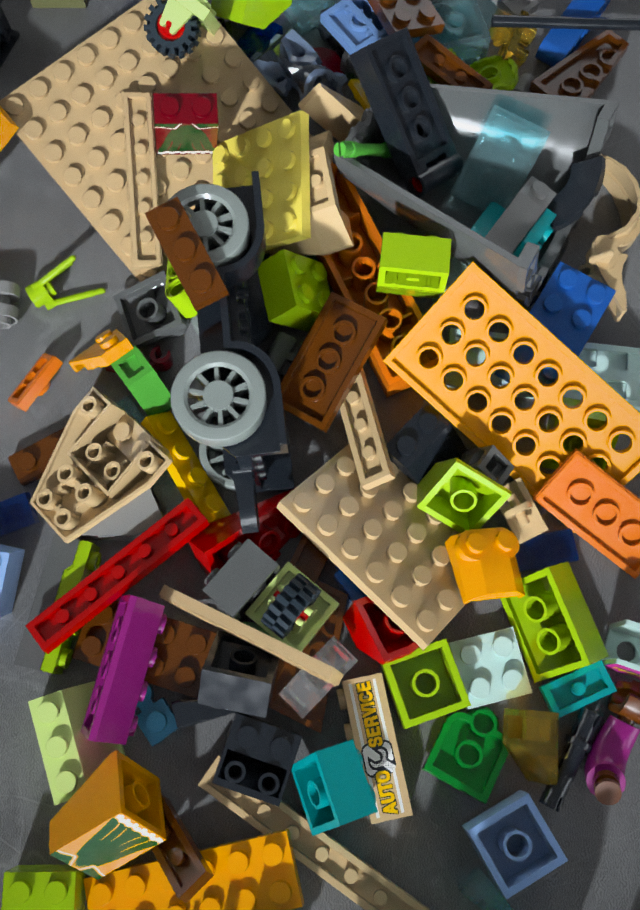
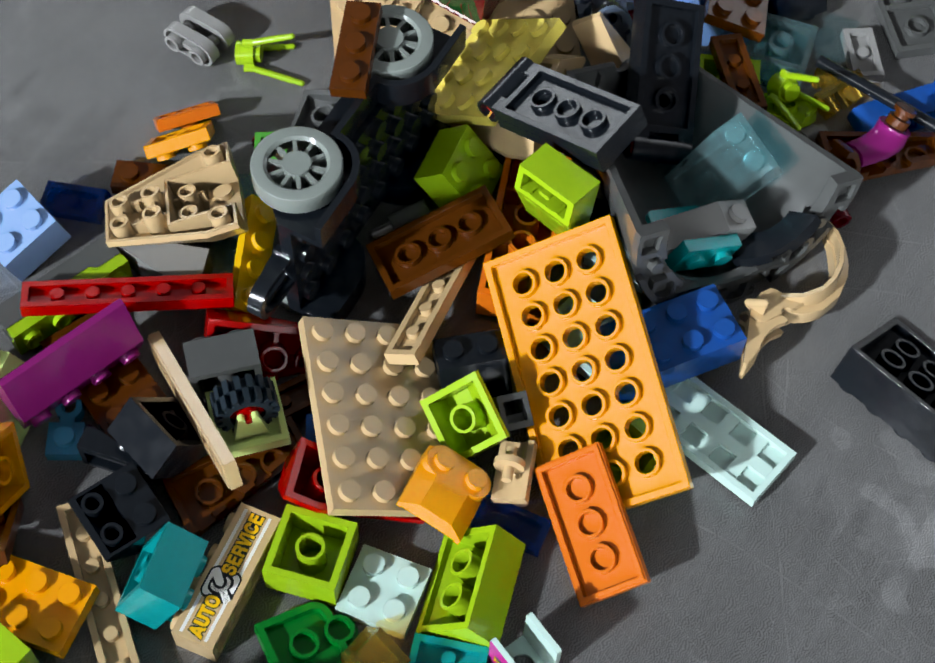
camera: 30 degrees right, 15 degrees down
light orange wing [68,329,134,372] -> none
clear slope [279,636,358,719] -> none
bright green piece [333,141,392,158] -> none
none -> light orange plate [143,120,215,162]
none -> black hinge [477,57,648,173]
none -> lime plant [767,68,830,131]
none -> piece [829,101,917,173]

